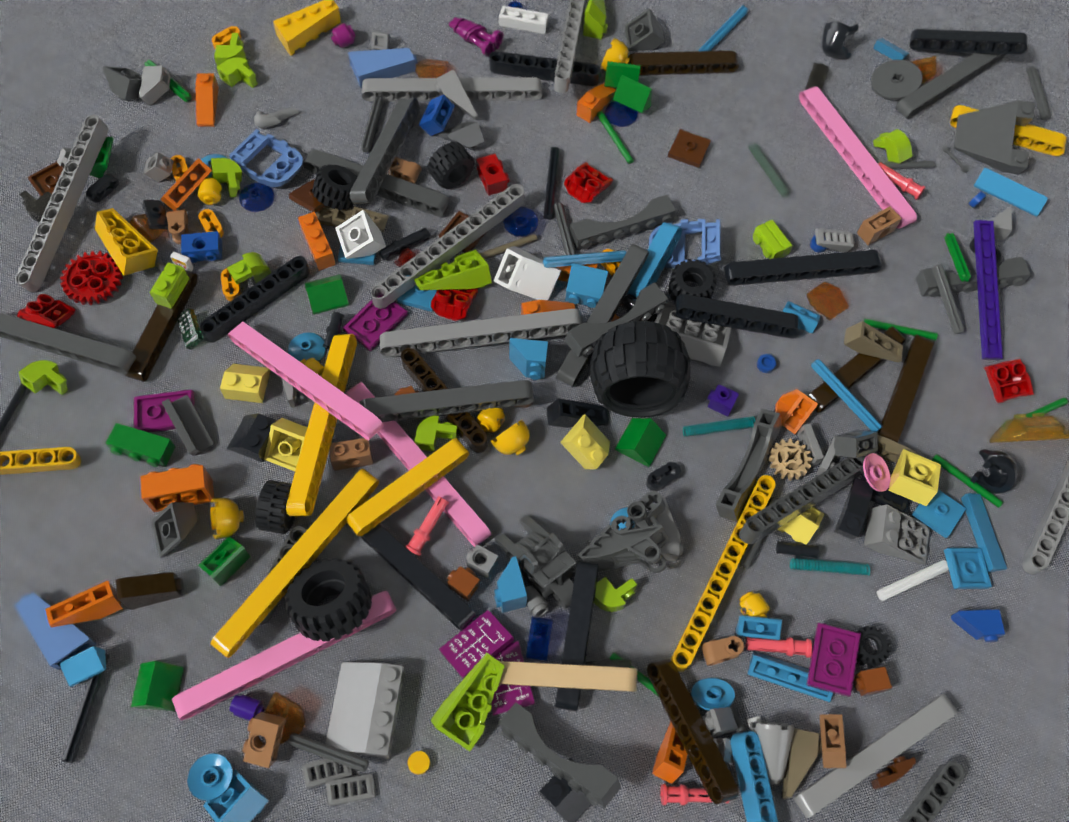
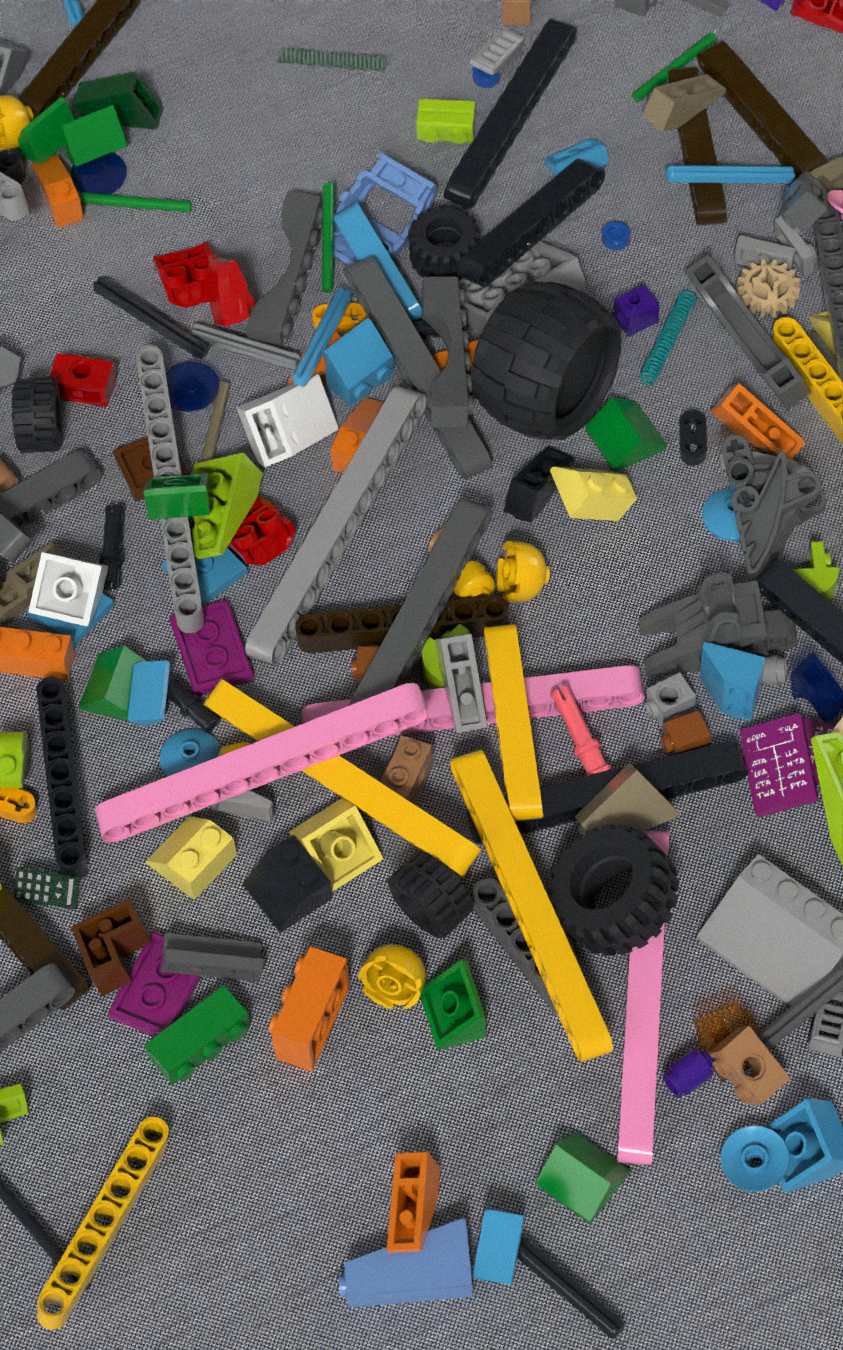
camera: 50 degrees left, 5 degrees down
dark brown slope [115,572,184,610] -> none
dark grey slope [151,502,198,558] -> none
clear red slope [394,248,416,267] -> none
dark azure slope [509,338,548,380] -> none
reddish brown plate [668,129,711,168] -> none
orange slope [775,389,818,435] -> none
clear orange slope [806,281,849,320] -> none
none -> reddish brown brick [70,899,152,996]
none -> dark green slope [73,71,163,129]
none -> dark azure slope [127,660,170,727]
none -> green slope [144,473,210,520]
none -> red slope [207,254,255,327]
none -> green bar [322,182,335,293]
none -> light grey slope [435,634,488,733]
none -> dark tan slope [575,762,680,837]
none -> orange slope [710,383,806,459]

